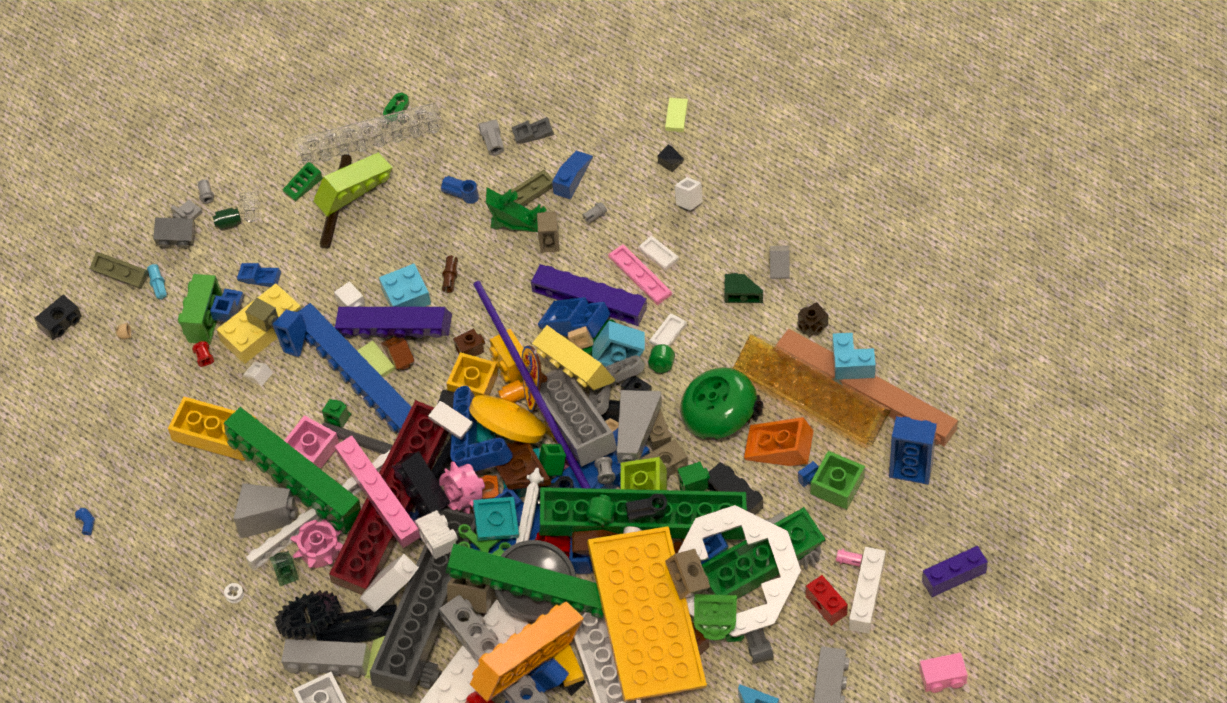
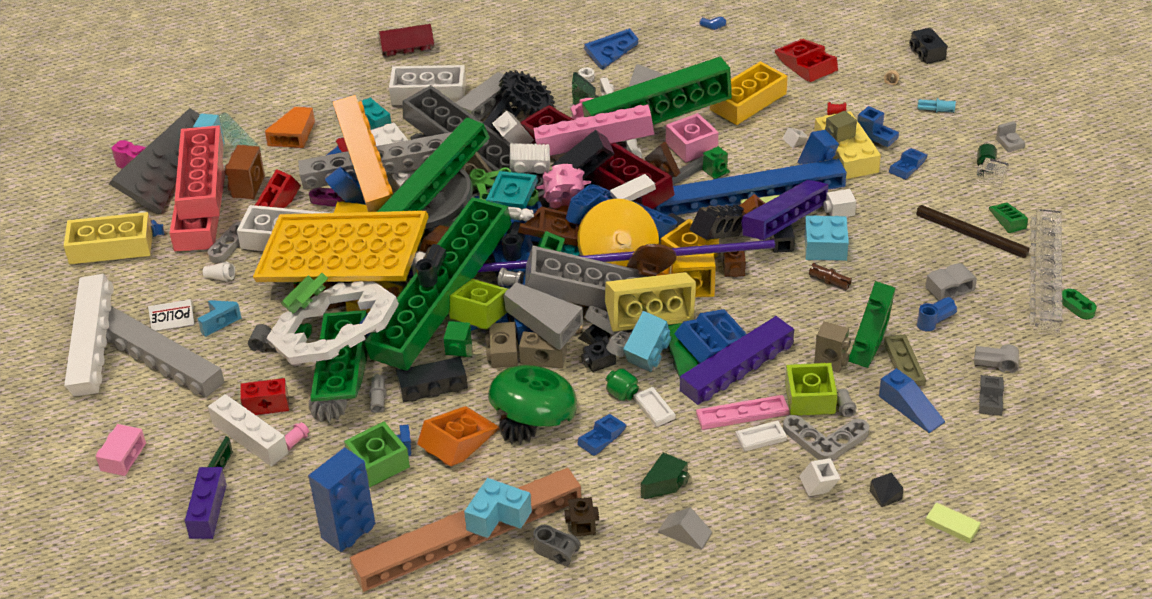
camera: 115 degrees right, 15 degrees down
olive plate [89,251,148,288] -> none
dark grey brick [153,217,195,248] -> none
bright green brick [178,274,223,345] -> none
light grey pin [197,179,214,204] -> none
lime wedge [313,152,393,216] -> none
tan plate [568,326,594,349] -> none
green head [586,494,616,527] -> none
dark tan brick [665,549,710,599] -> none
clear yellow brick [733,334,891,445] -> none
none -> dark green slope [207,436,233,469]
none -> dark grey piece [533,524,581,566]
none -> blue slope [577,414,627,456]
none -> blue wing [584,28,639,70]
none -> reddish brown wing [645,142,681,178]
none -> black brick [689,204,747,240]
none -> red slope [775,38,838,82]
none -> light grey beam [783,415,869,461]
none -> lime brick [785,363,837,416]
none -> light grey brick [925,263,977,300]

